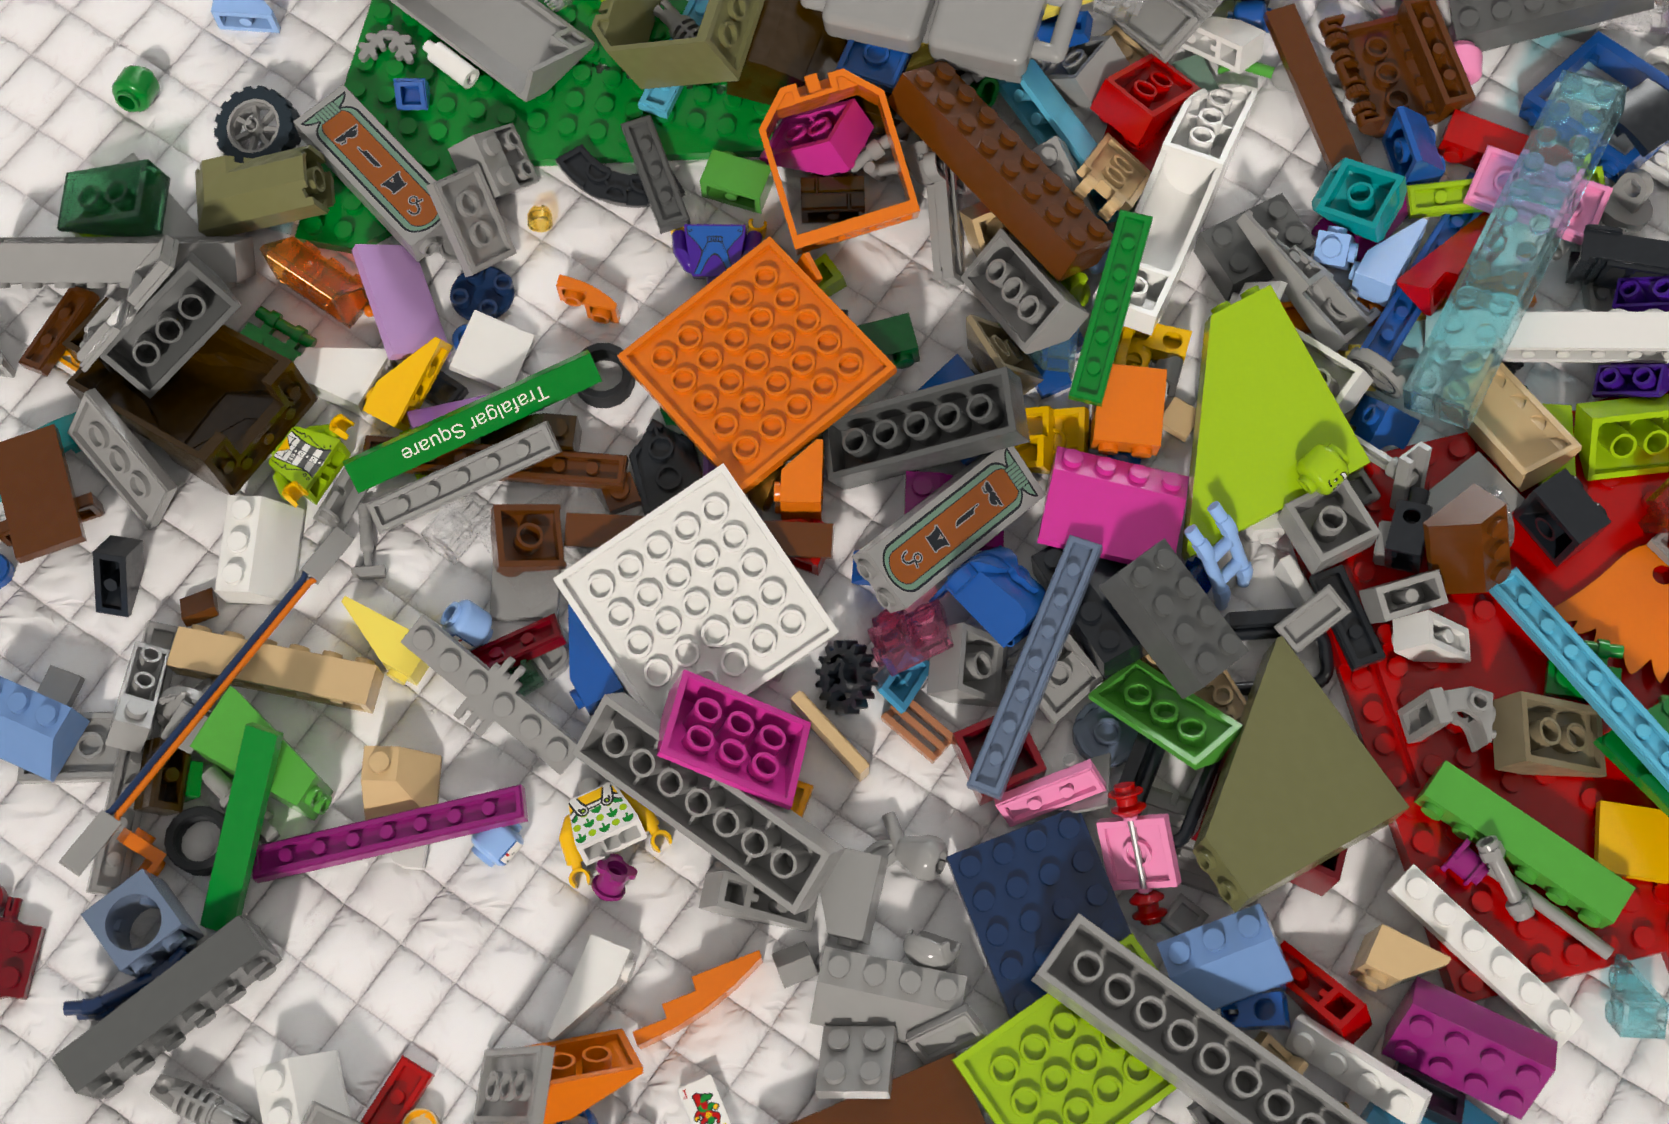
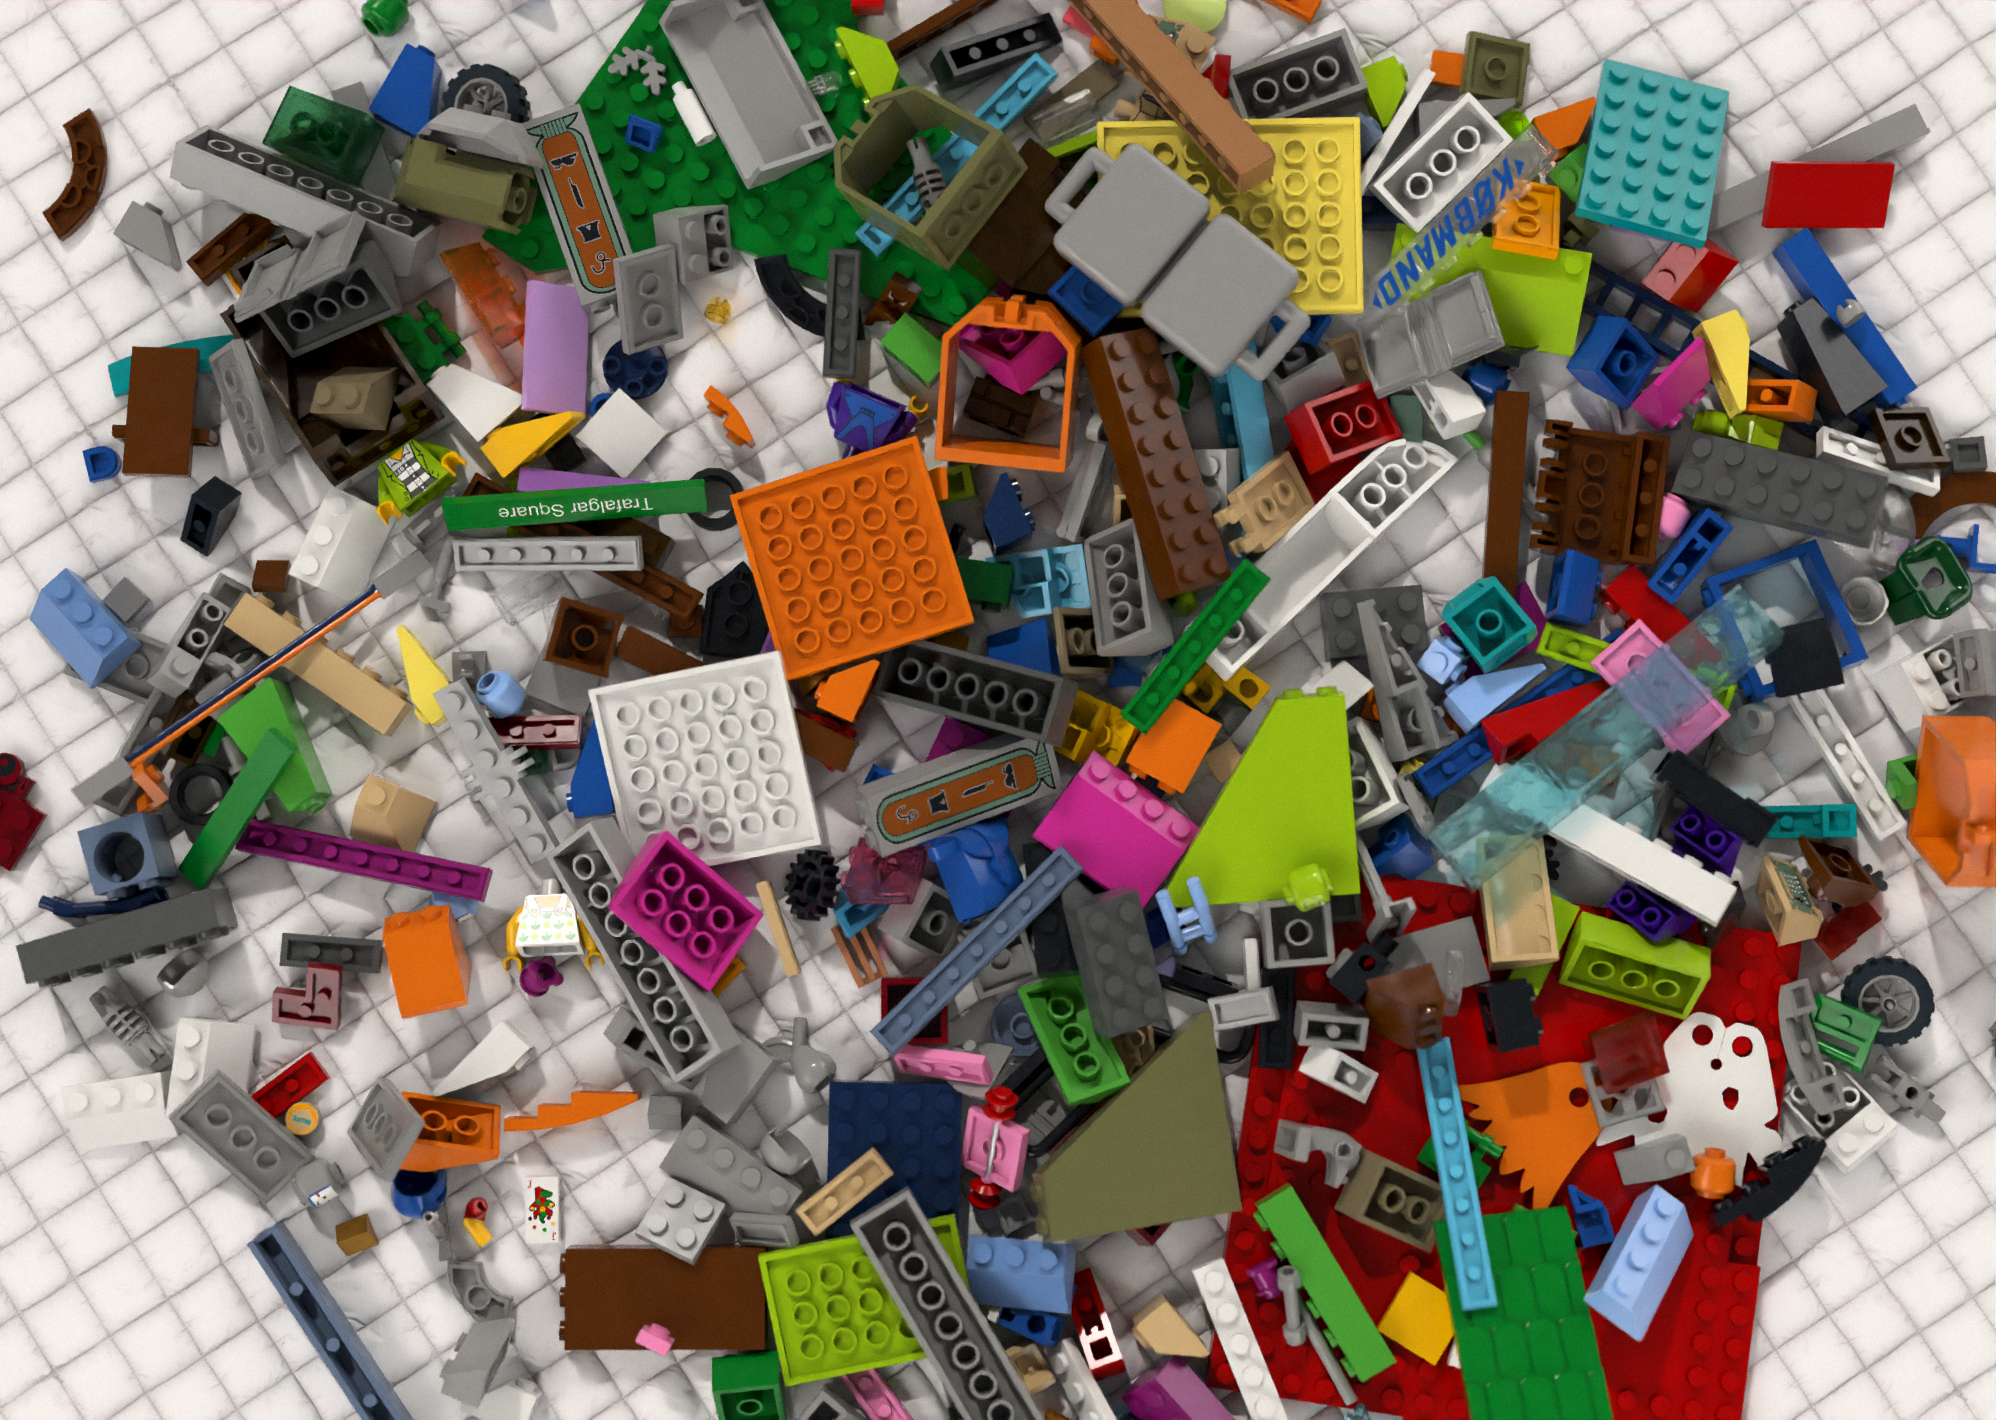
camera: 20 degrees right, 15 degrees up
none -> light grey hair [157,949,210,998]
none -> plate [272,961,343,1030]
none -> dark grey plate [279,933,383,973]
none -> dark tan slope [309,367,402,430]
none -> blue slope [368,43,441,139]
none -> orange slope [382,904,471,1019]
none -> light grey wedge [416,104,544,169]
none -> light grey tile [452,651,487,685]
none -> tan tile [795,1147,894,1237]
none -> reddish brown slope [864,271,923,326]
none -> dark blue slope [983,472,1036,556]
none -> medium azure slope [985,543,1092,618]
none -> blue slope [1646,507,1734,605]

